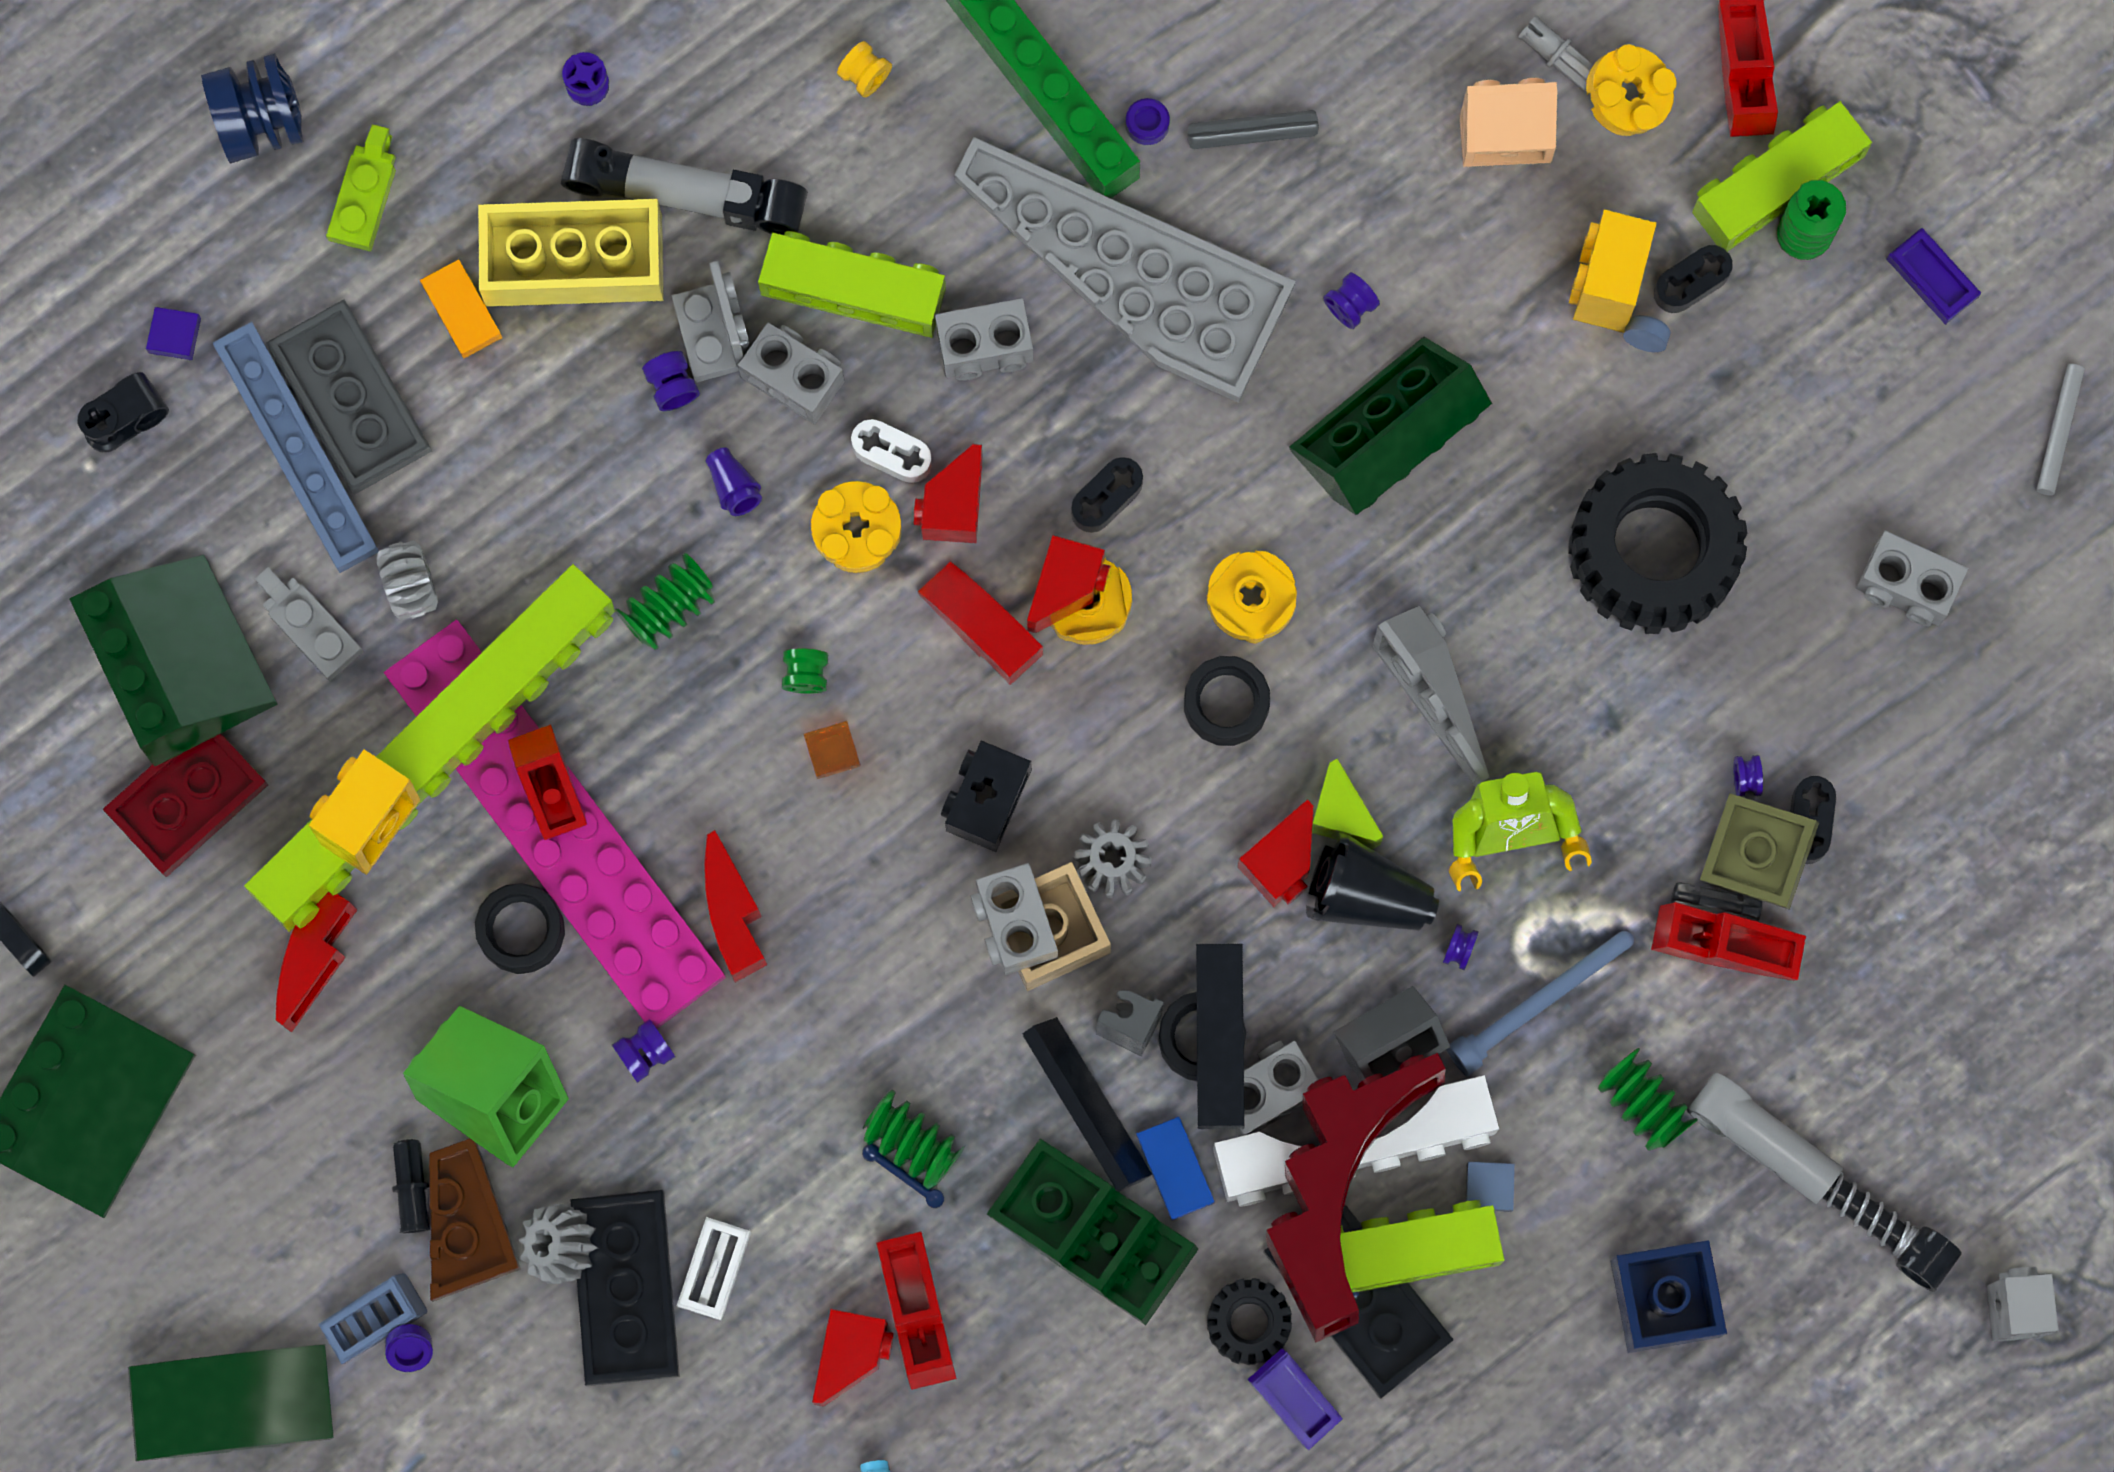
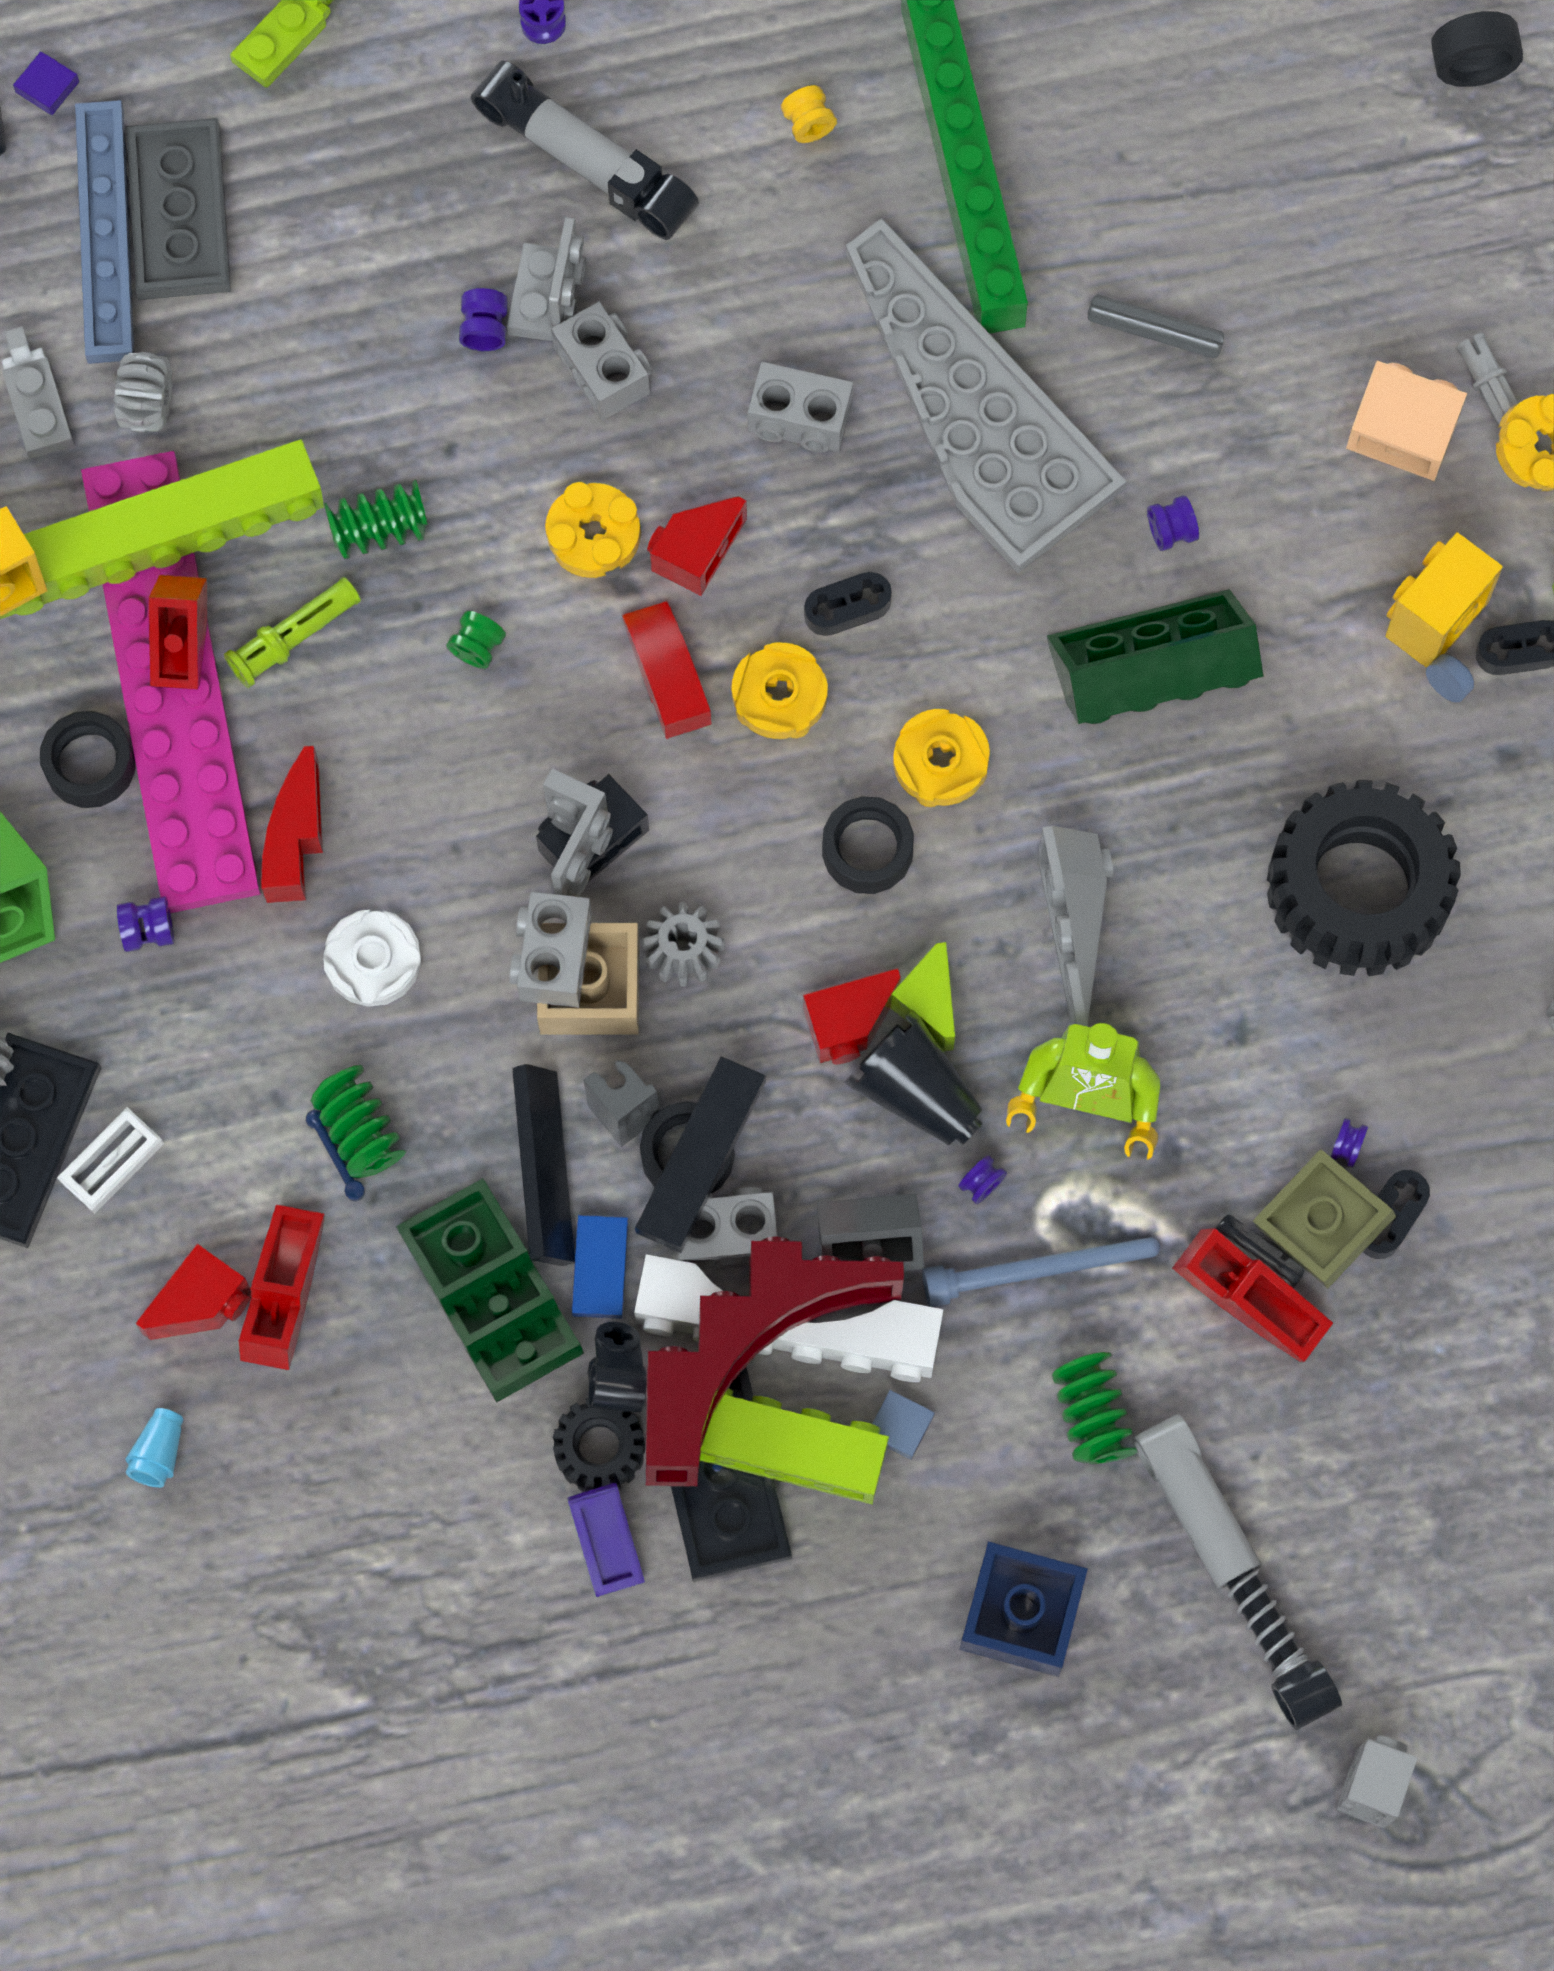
camera: 25 degrees right, 5 degrees down
light orange tile [420,259,503,359] -> none
light yellow brick [478,199,664,307] -> none
dark purple cone [705,447,762,516] -> none
lime brick [758,231,946,338] -> none
clear orange tile [804,721,860,779] -> none
white beam [851,419,932,483] -> none
red slope [1027,535,1111,633] -> none
dark purple tile [1125,98,1170,145] -> none
none -> lime pin [223,577,361,688]
none -> white tile [323,910,421,1007]
none -> light grey bracket [543,768,613,897]
none -> black piece [587,1321,647,1412]

